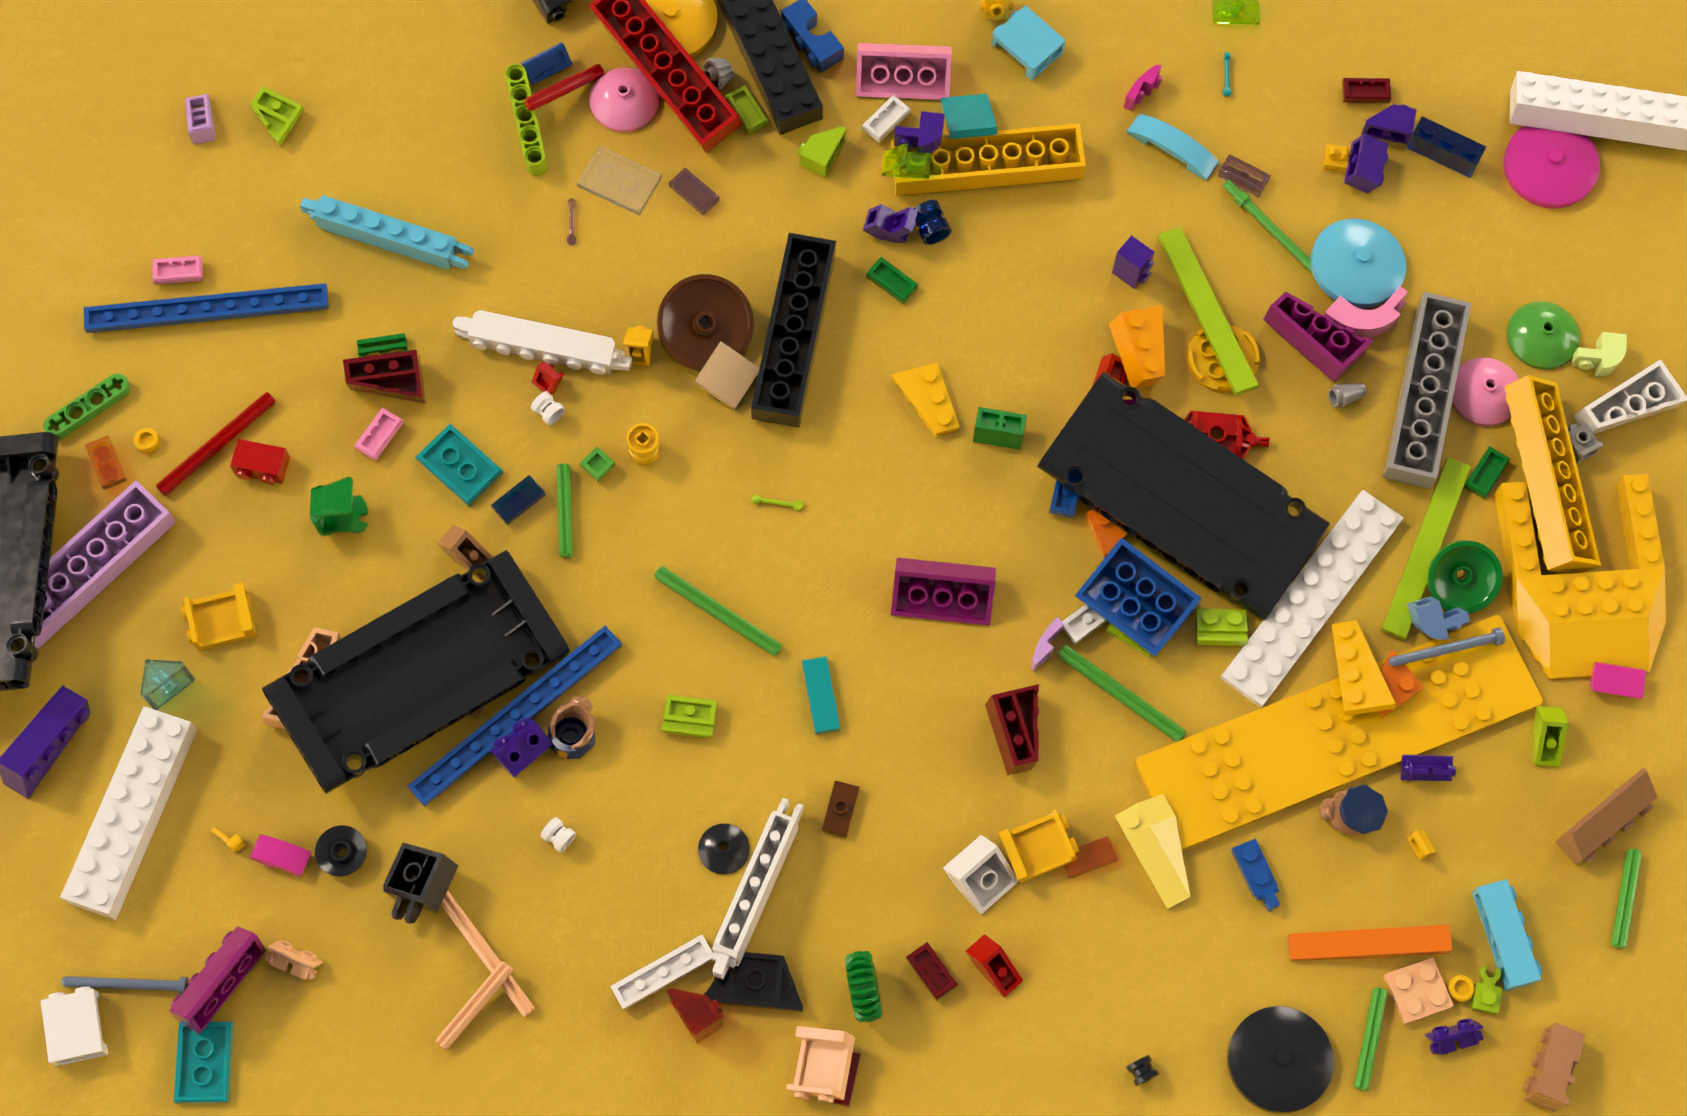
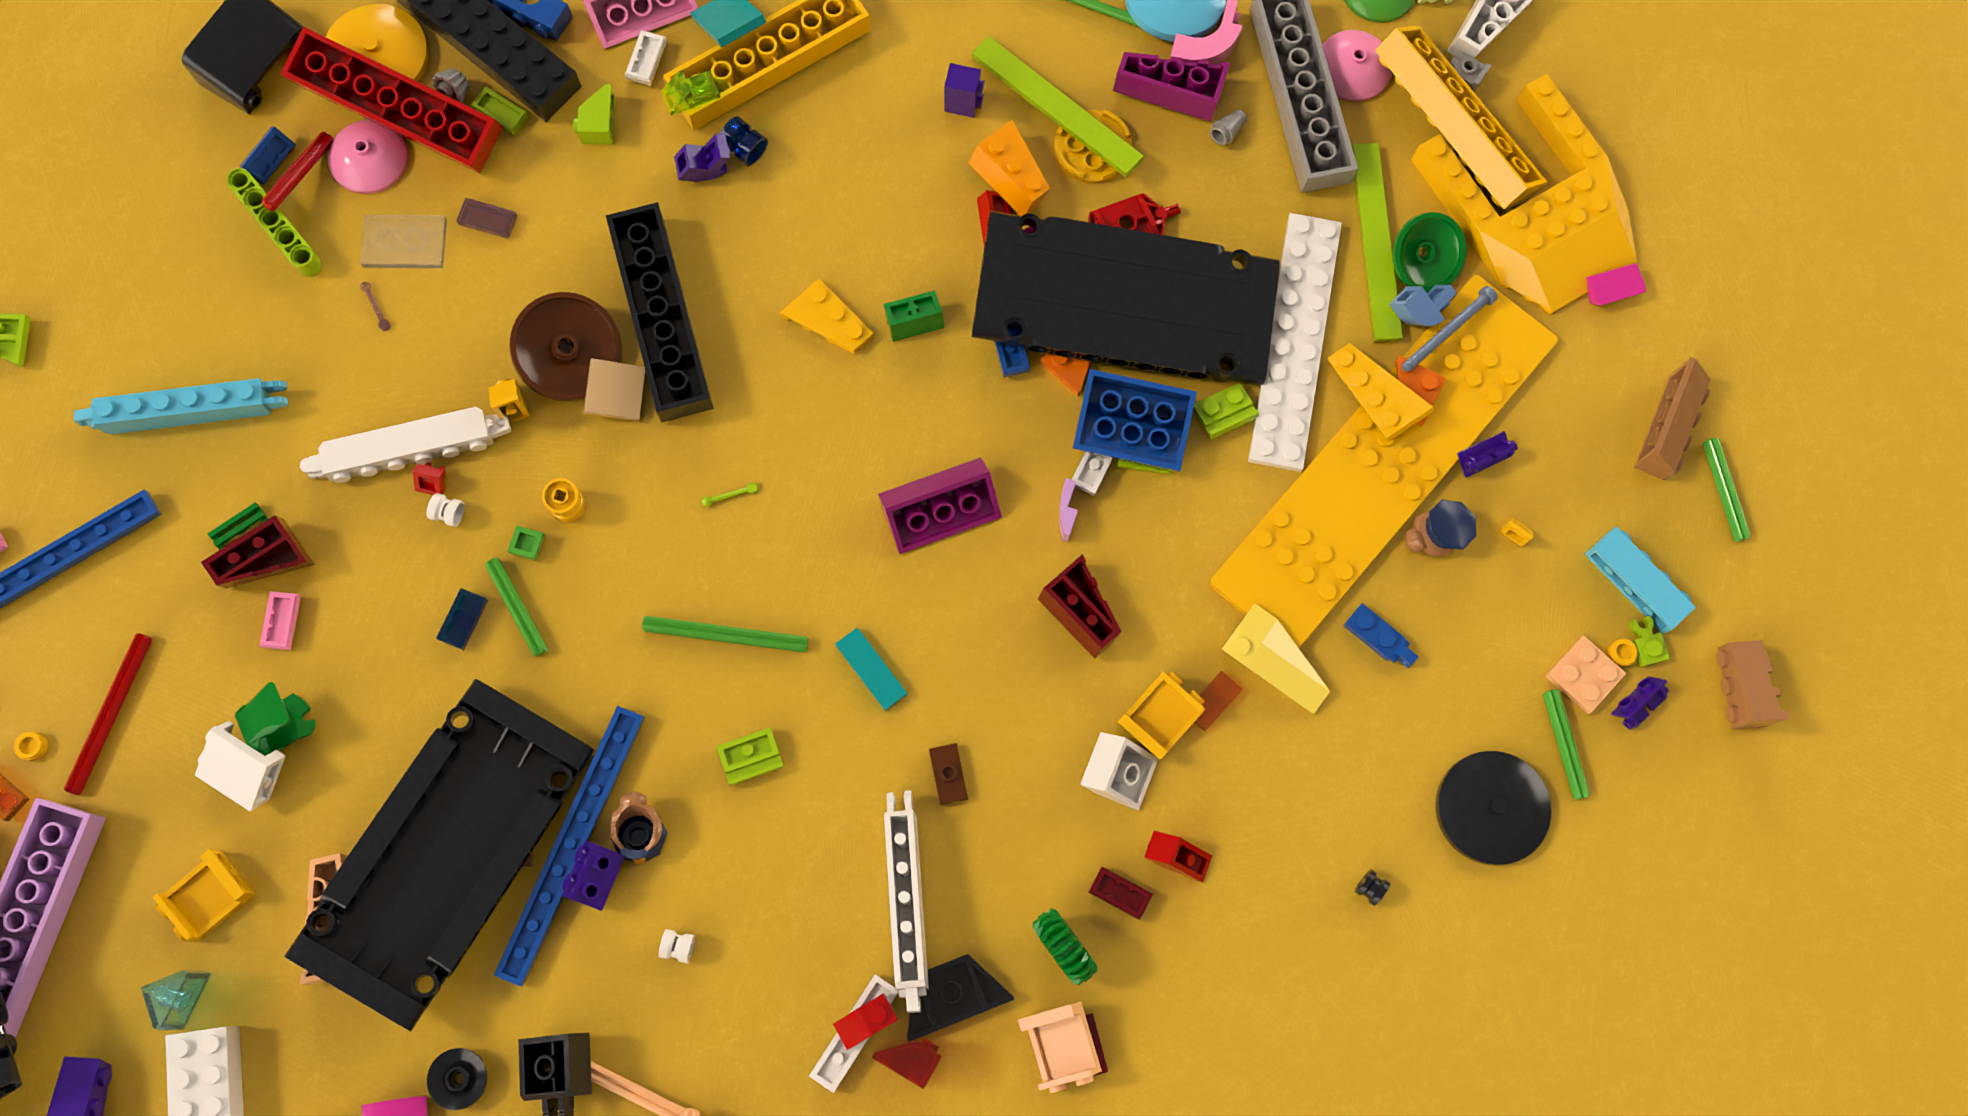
camera: 30 degrees left, 5 degrees up
red brick [230,439,290,485] -> none
teal tile [415,424,503,507] -> none
medium nougat slope [437,525,493,580] -> none
black dish [698,824,750,875] -> none
green tile [866,257,918,304] -> none
dark purple brick [894,111,945,157] -> none
bright green axle [1058,645,1186,742] -> none
orange slope [1288,925,1452,961] -> none
green tile [1463,446,1510,499] -> none
lime slope [1533,706,1569,767] -> none
none -> white panel [195,721,285,812]
none -> red slope [833,993,899,1050]

